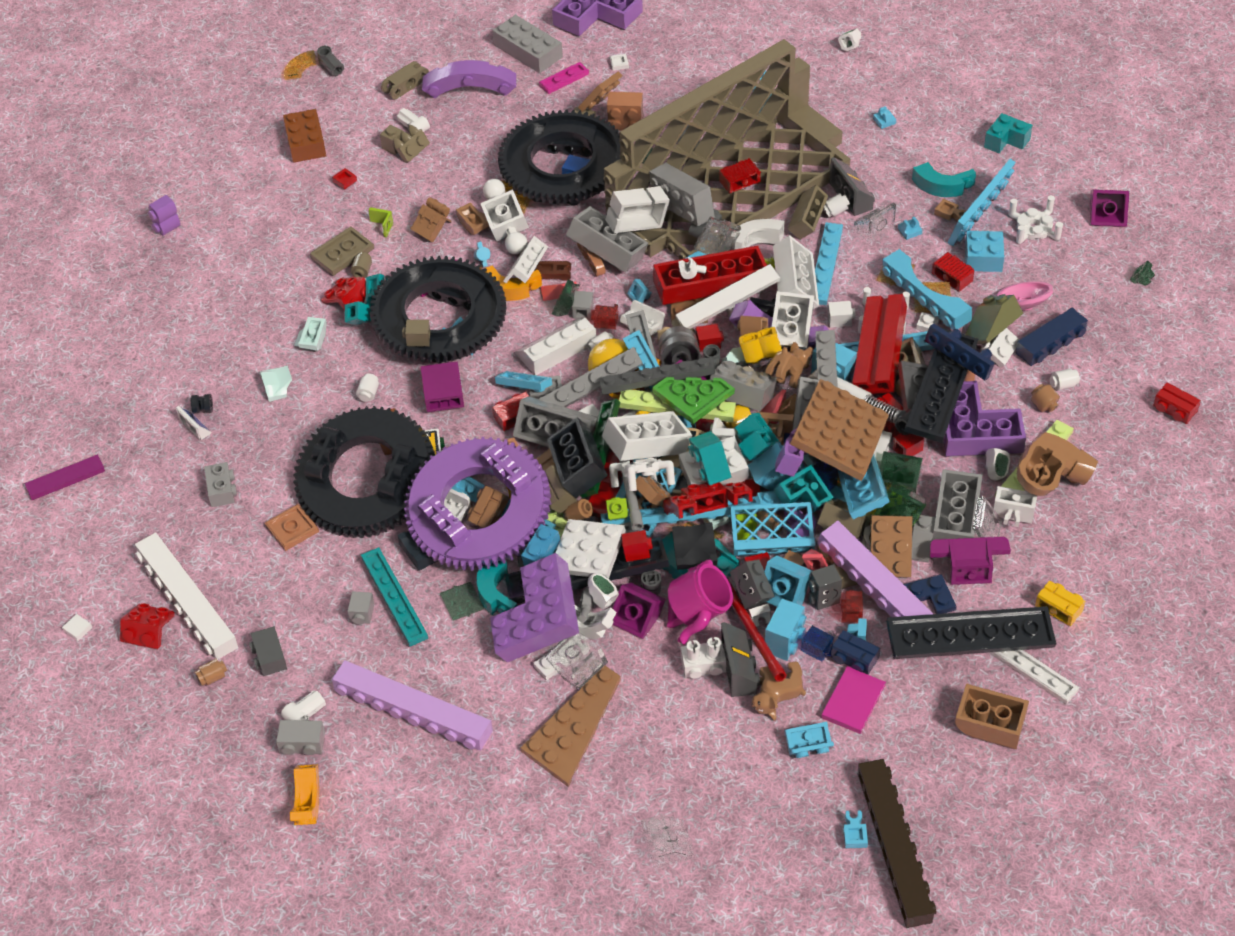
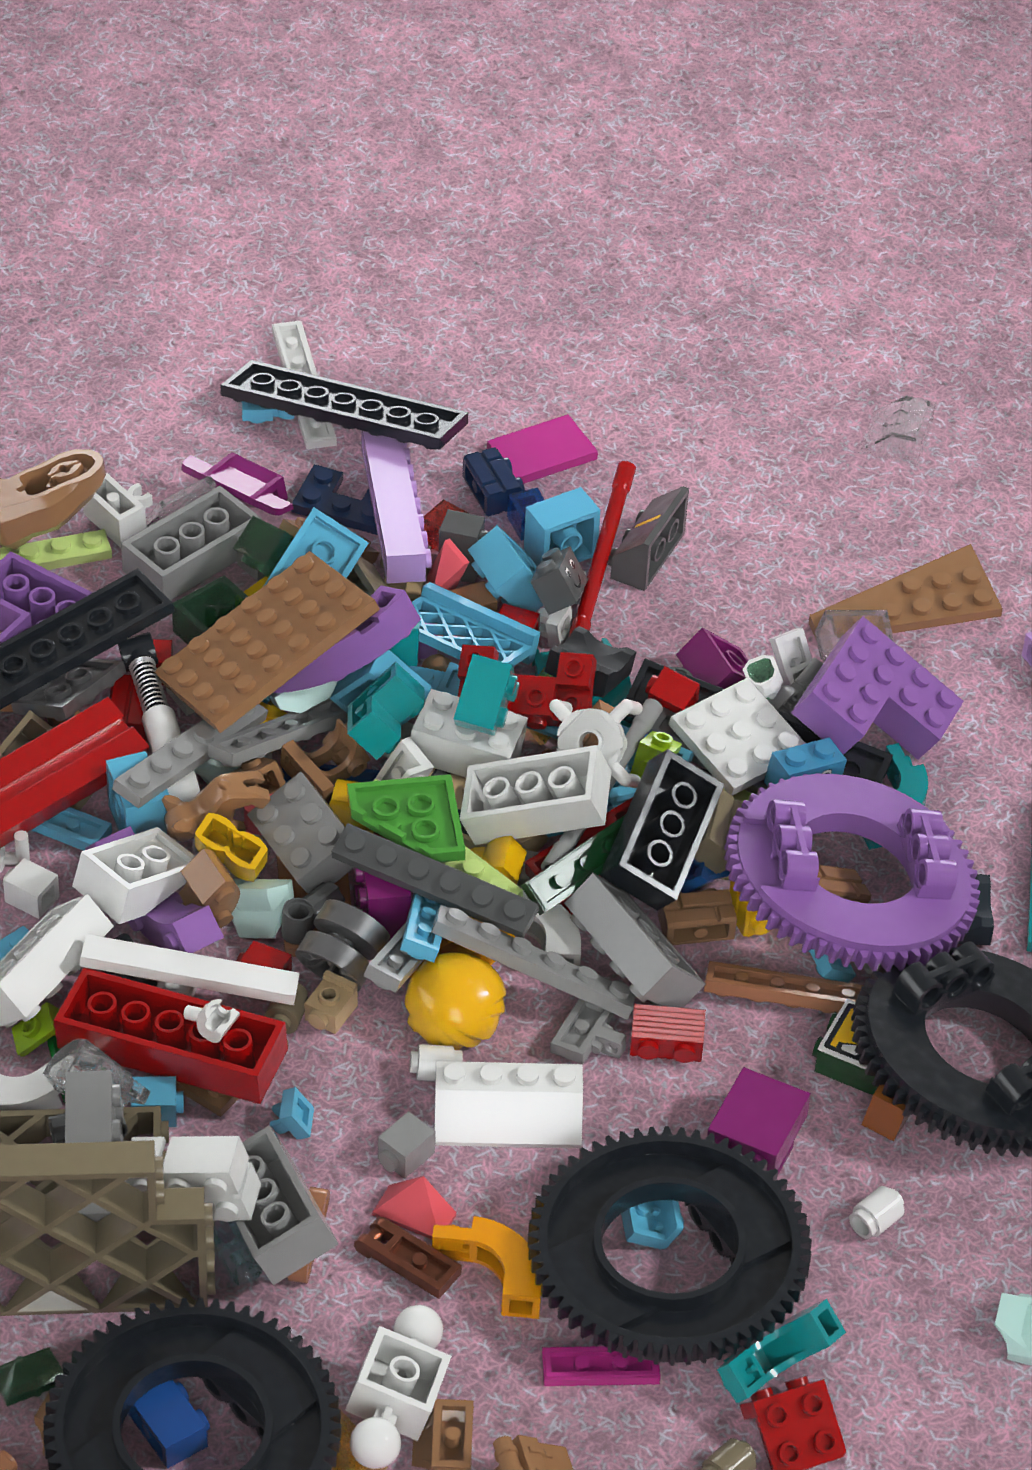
camera: 150 degrees left, 5 degrees down
light aqua slope [294,317,327,351] -> none
dark tan brick [402,320,431,346] -> none
clear green piece [440,582,484,621] -> none
medium azure piece [474,242,490,267] -> none
medium azure plate [495,371,552,392] -> none
white panel [503,236,548,283] -> none
clear green slope [552,279,581,317] -> none
clear red brick [591,304,619,330] -> none
white bracket [620,300,665,336] -> none
dark pink piece [667,559,733,645] -> none
white brick [681,637,726,679] -> none
medium nougat animal [751,661,806,721] -> none
medium azure bracket [784,722,834,758] -> none
medium azure plate [843,810,868,848] -> none
medium azure tile [847,618,867,641] -> none
dark brown brick [857,759,936,928] -> none
medium nougat brick [955,684,1029,749] -> none
white rock [986,448,1010,481] -> none
yellow brick [1035,580,1085,626] -> none

